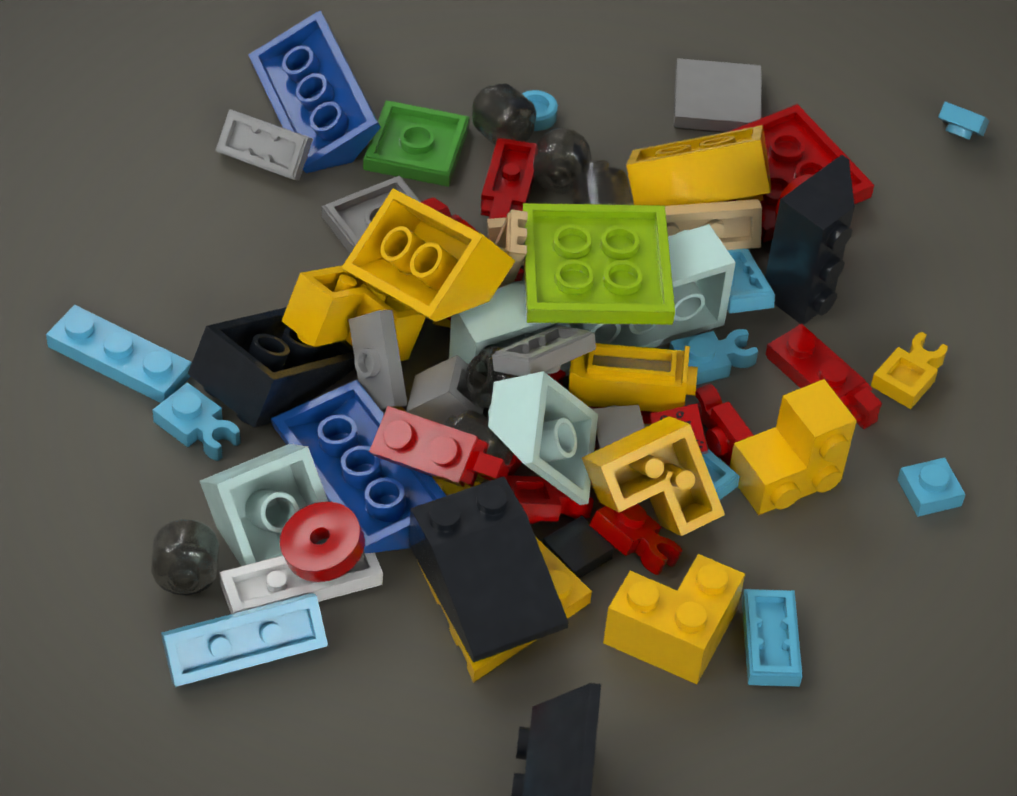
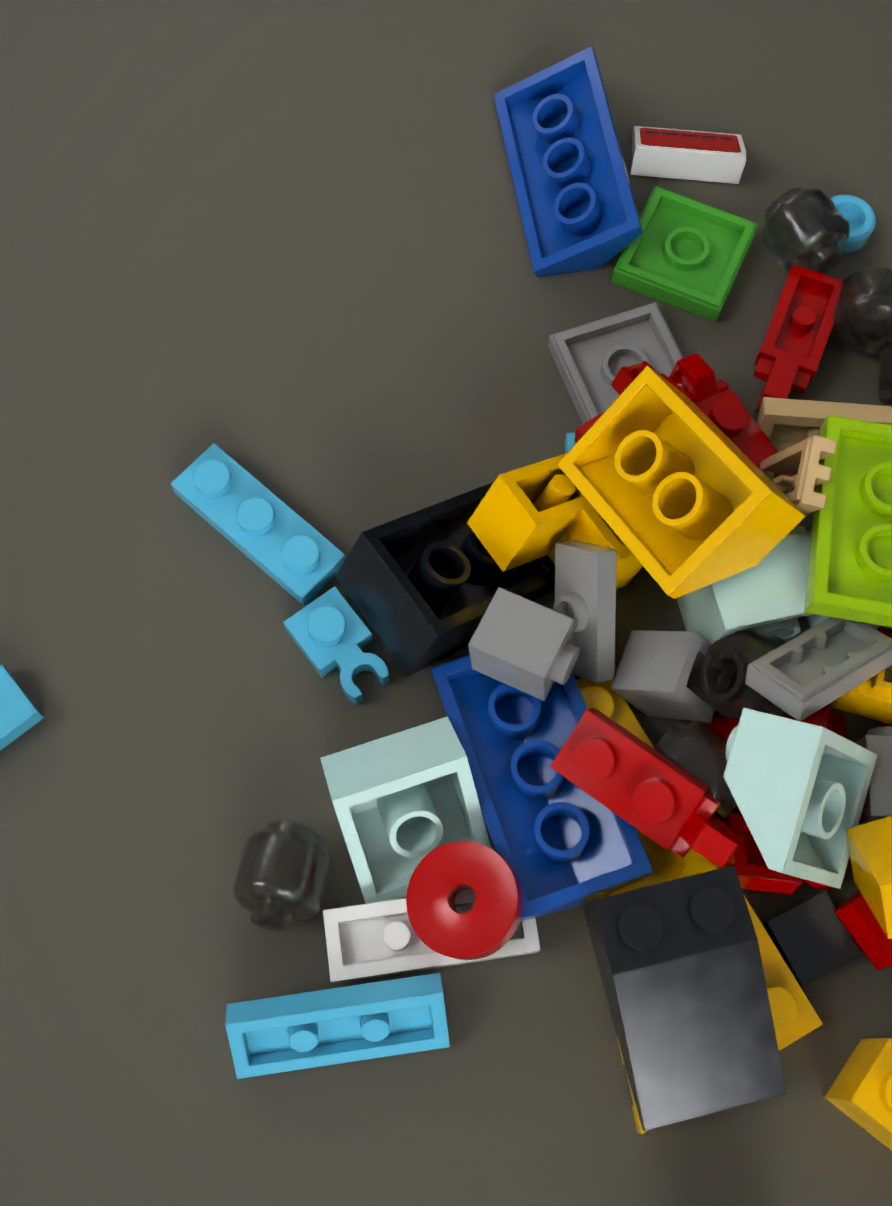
camera: 15 degrees right, 20 degrees up
light grey plate [215,109,313,181] -> none
none -> light grey brick [468,587,580,701]
none -> white slope [630,126,747,184]

